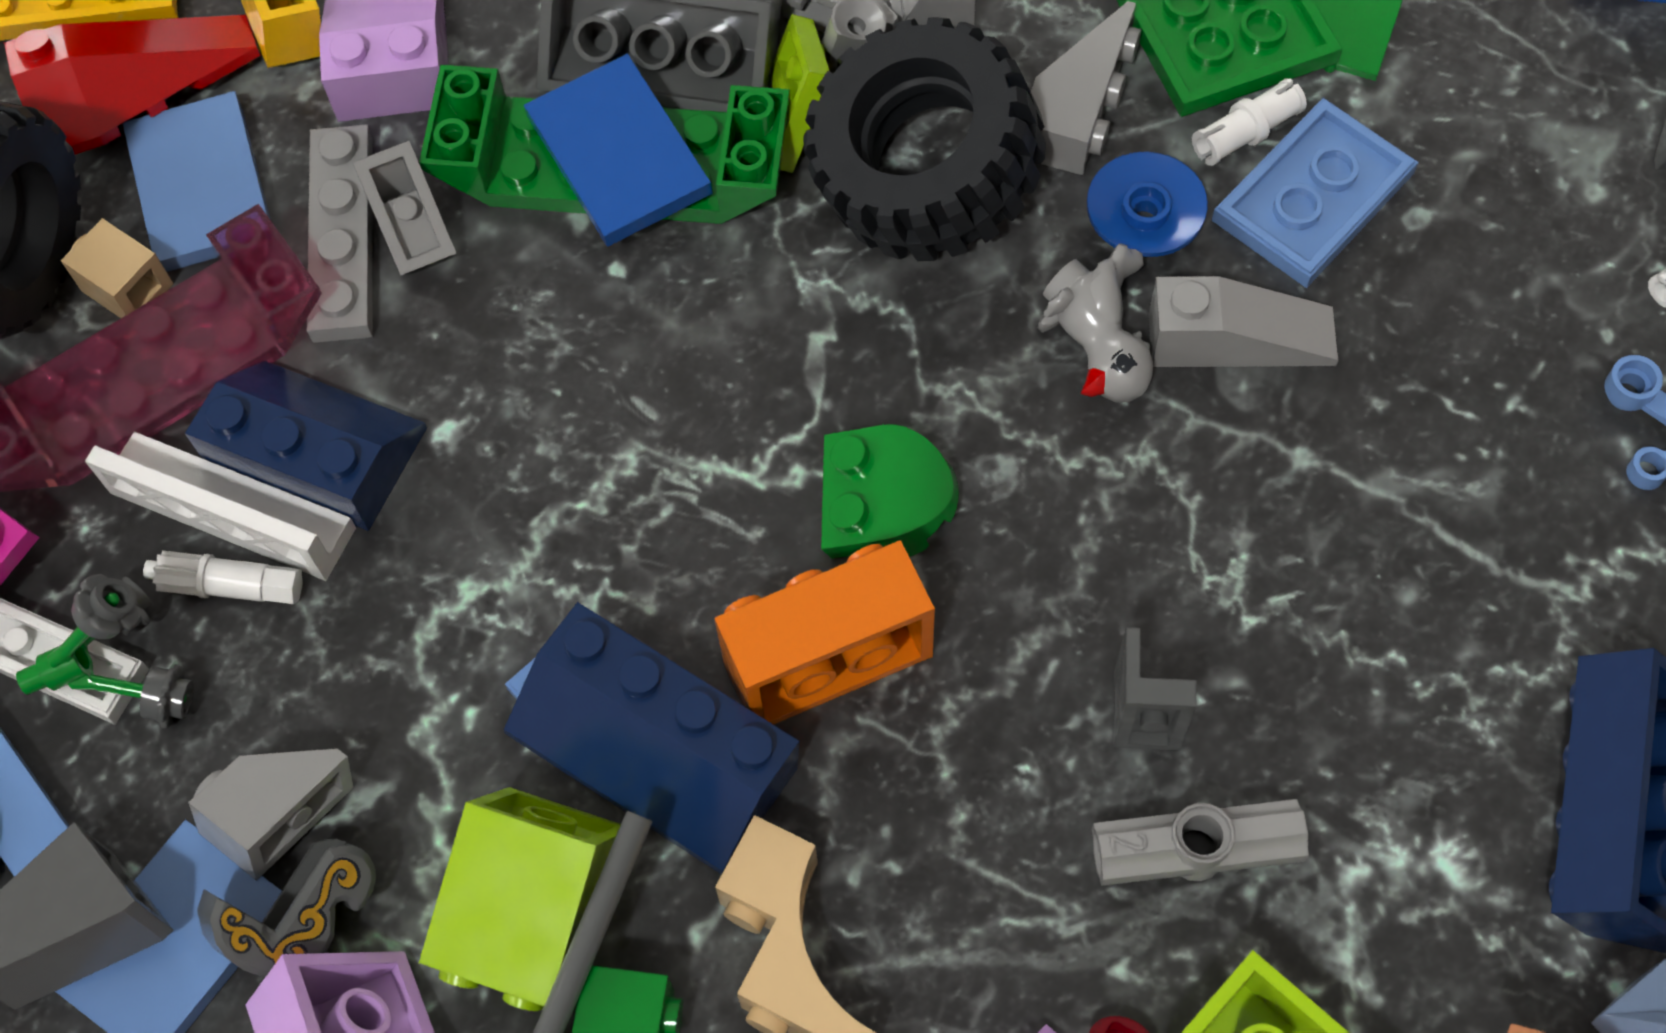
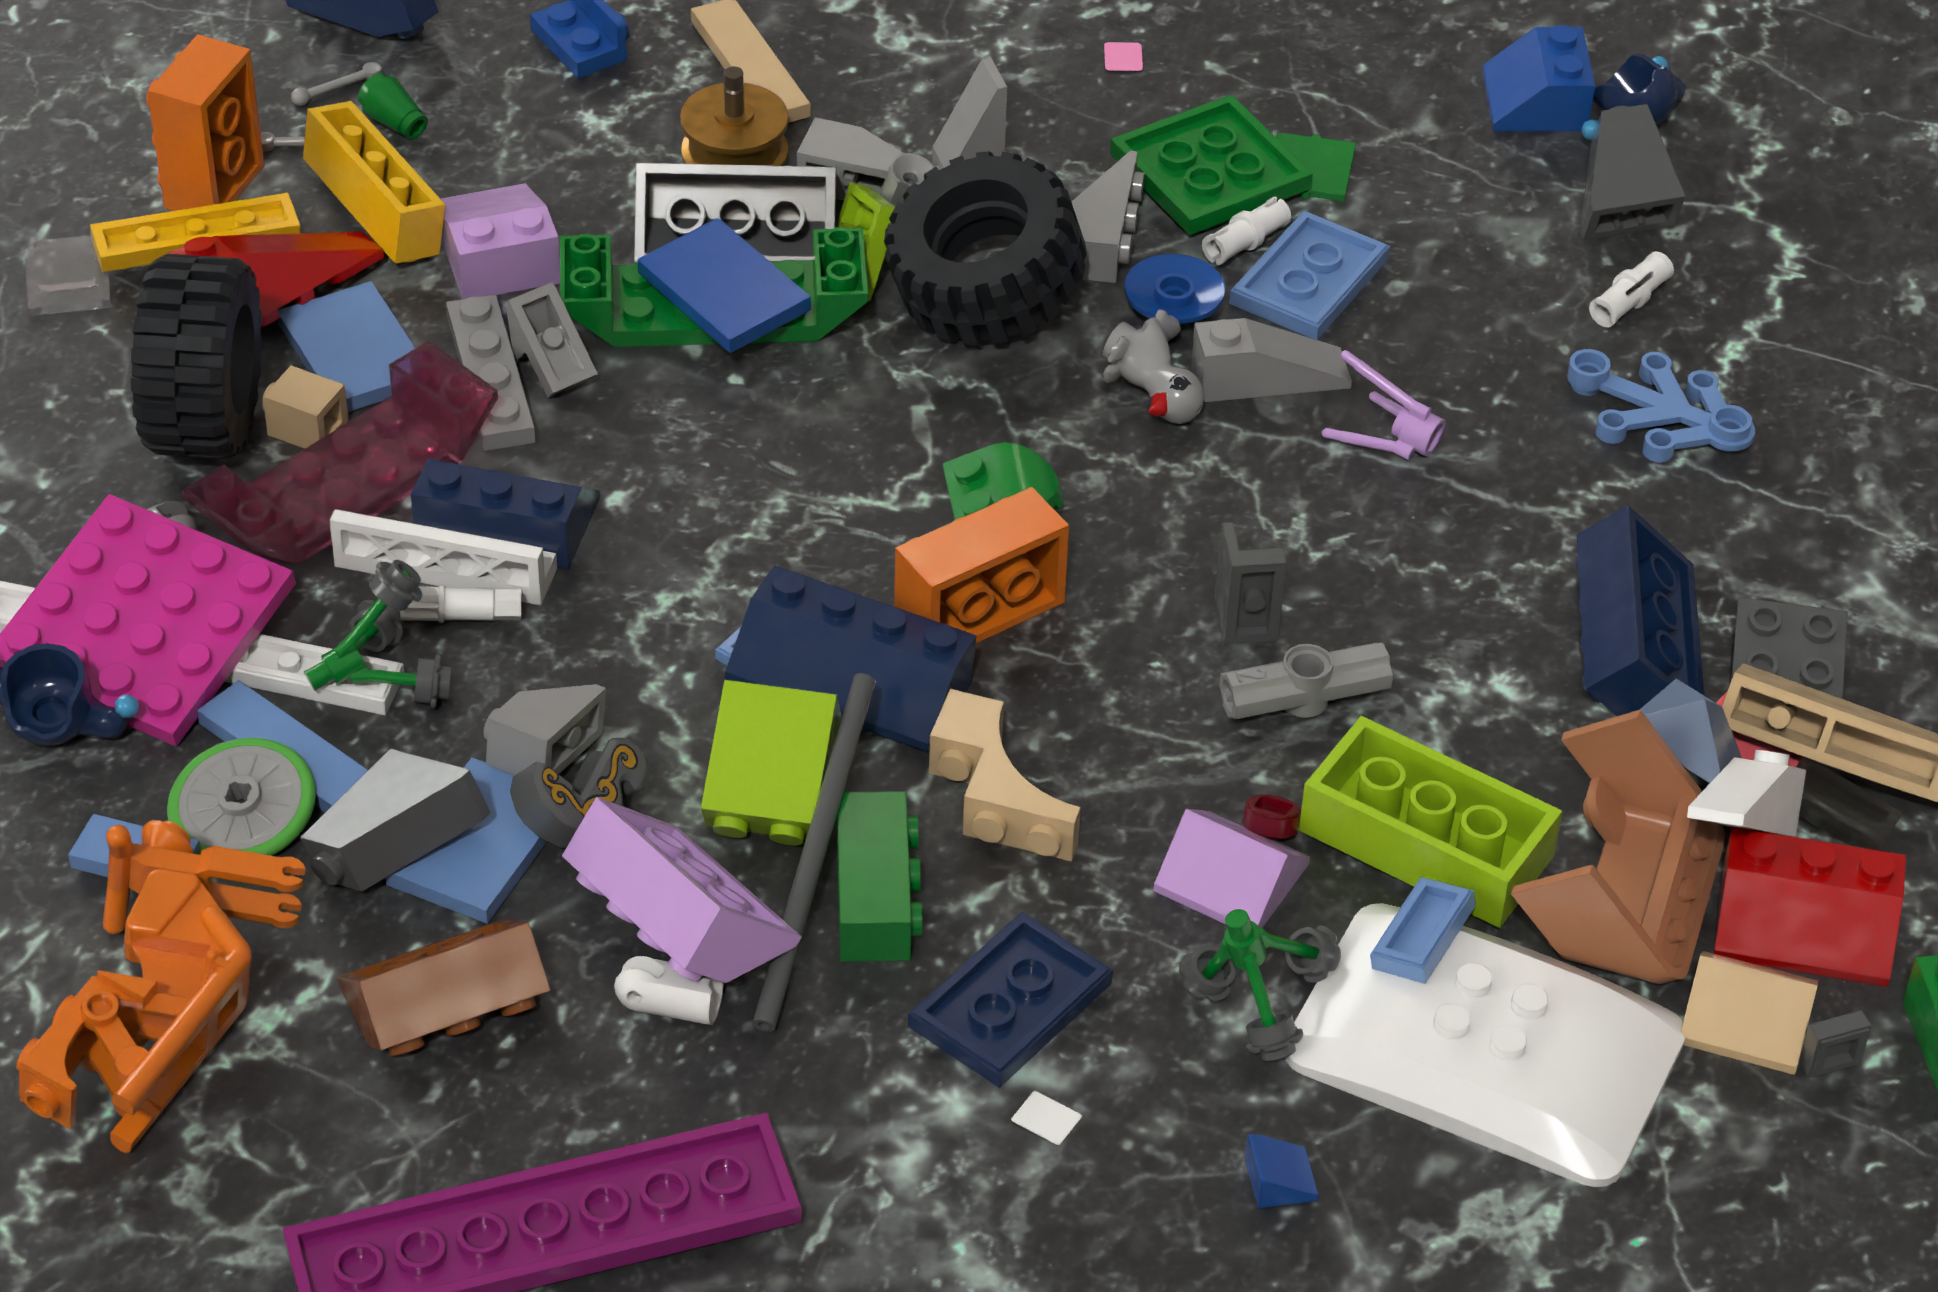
camera: 15 degrees left, 20 degrees down
none -> lavender plant [1322,350,1446,460]

